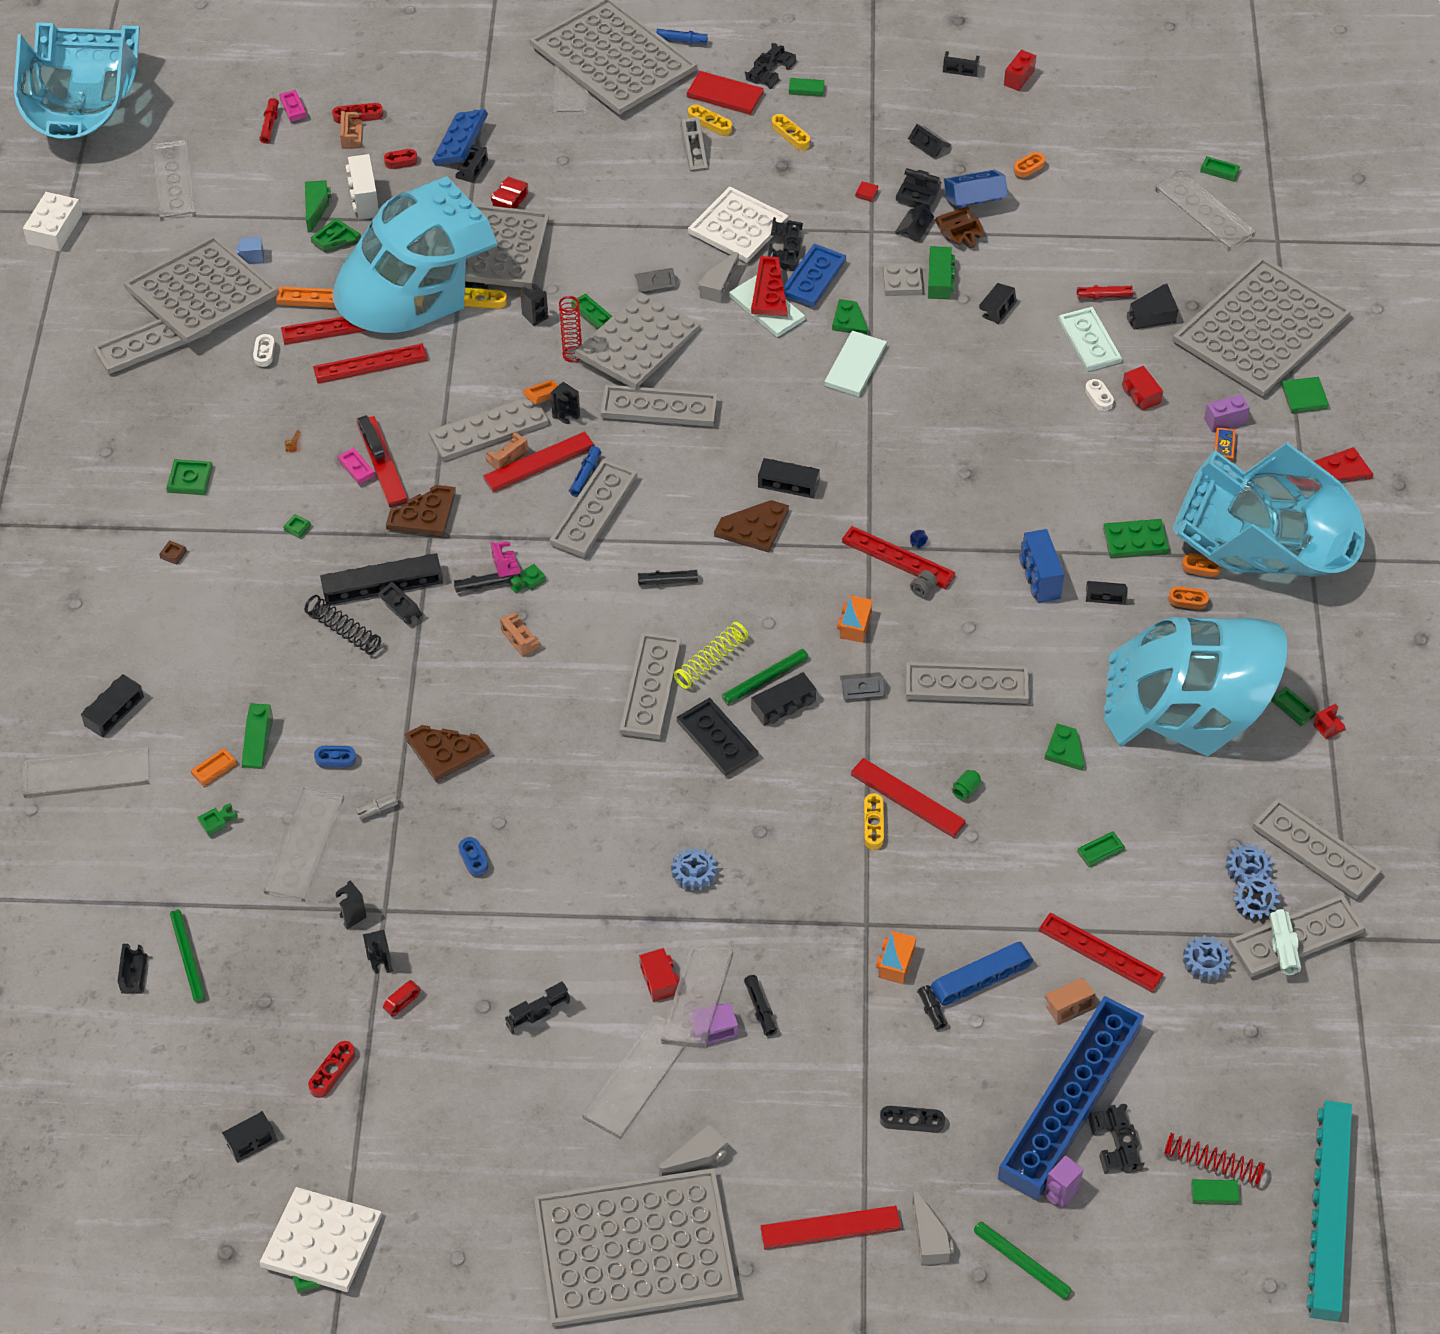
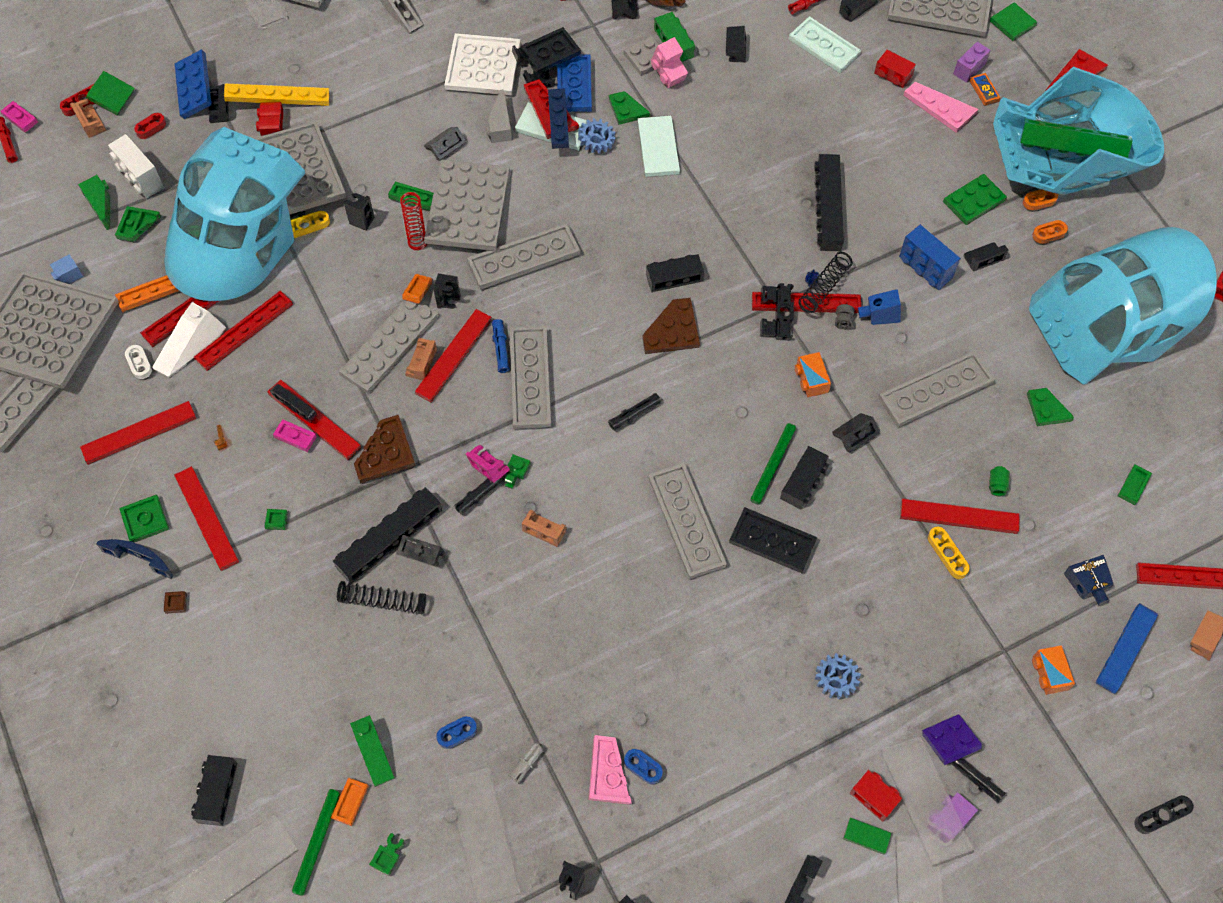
camera: 30 degrees left, 10 degrees up
reddish brown plate [404,725,489,782] -> none
neon yellow piece [674,622,748,689] -> none
black pin [917,985,948,1030] -> none
white plate [1085,379,1114,411] -> none
none -> red tile [80,401,197,465]
none -> green tile [86,71,135,116]
none -> dark blue slope [96,539,173,579]
none -> white wedge [152,302,226,378]
none -> red tile [174,466,239,571]
none -> yellow plate [224,83,329,106]
none -> green axle [292,789,340,896]
none -> black plate [520,27,581,74]
none -> dark blue plate [548,88,569,149]
none -> medium blue gear [578,118,615,154]
none -> bright pink wing [588,735,632,805]
none -> bright pink brick [651,37,688,88]
none -> black piece [760,283,794,341]
none -> black piece [798,251,853,313]
none -> black brick [814,154,844,251]
none -> green tile [843,818,891,855]
none -> blue torso [858,289,901,325]
none -> bright pink wing [903,82,979,133]
none -> dark purple plate [922,714,982,765]
none -> green brick [1020,118,1133,158]
none -> dark blue torso [1064,555,1113,606]

